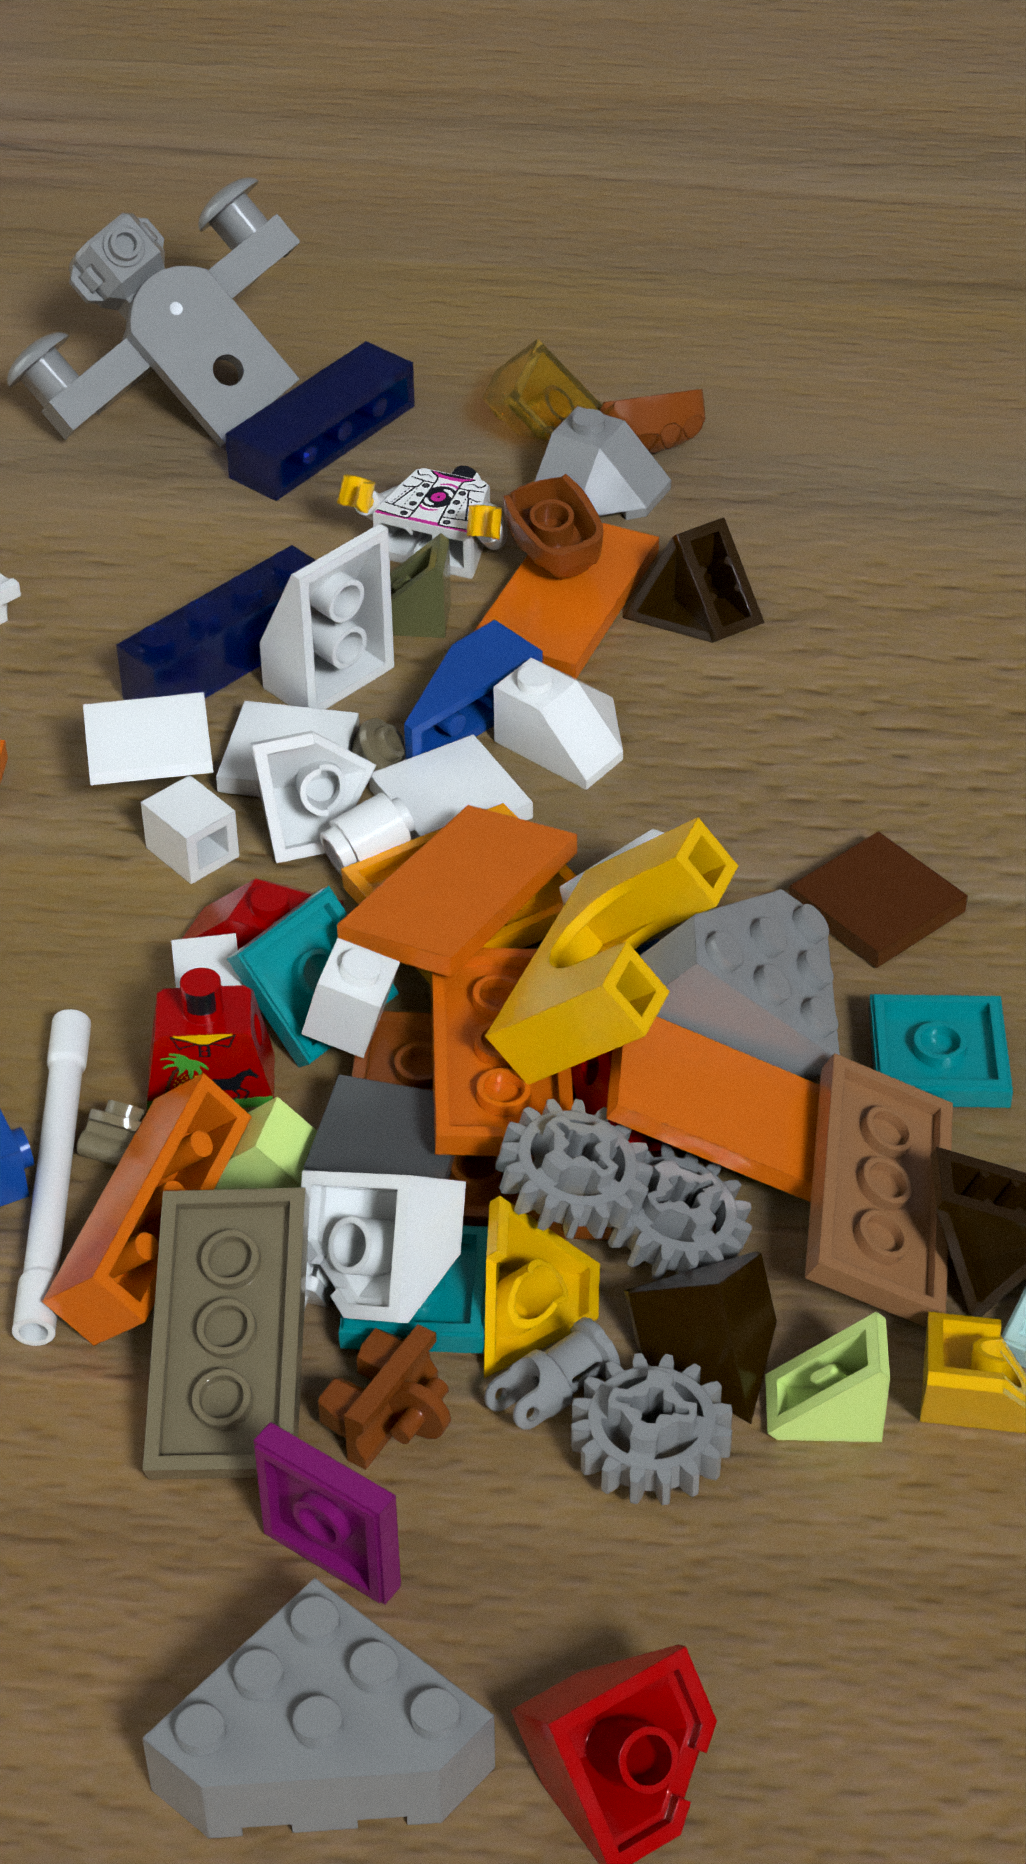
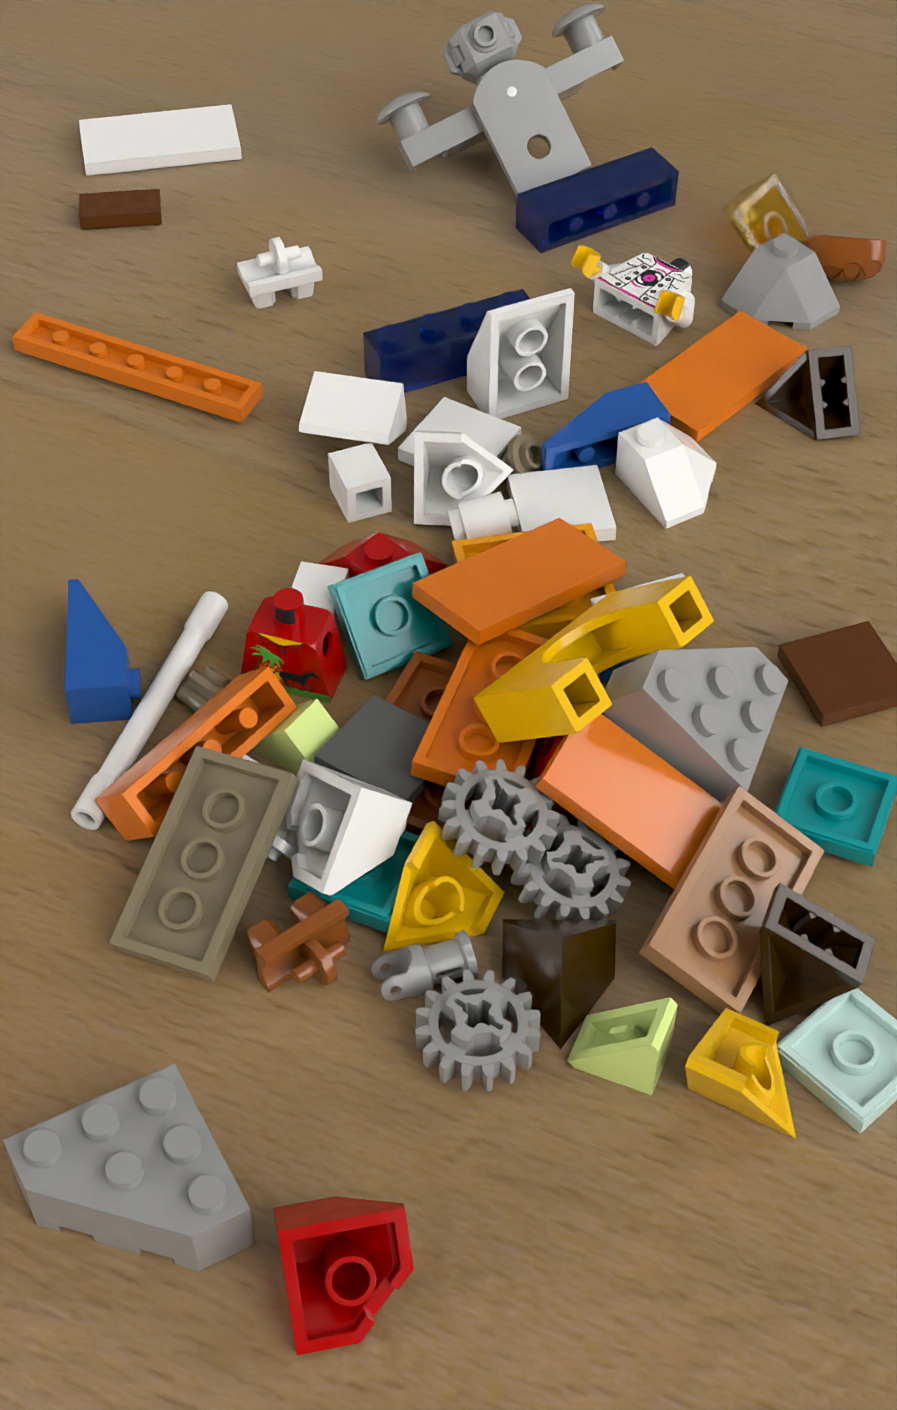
camera: 20 degrees right, 5 degrees up
magenta tile [253,1422,401,1605] -> none
white brick [301,938,400,1058] -> none
olive slope [390,533,451,638] -> none
dark orange piece [503,474,604,578] -> none

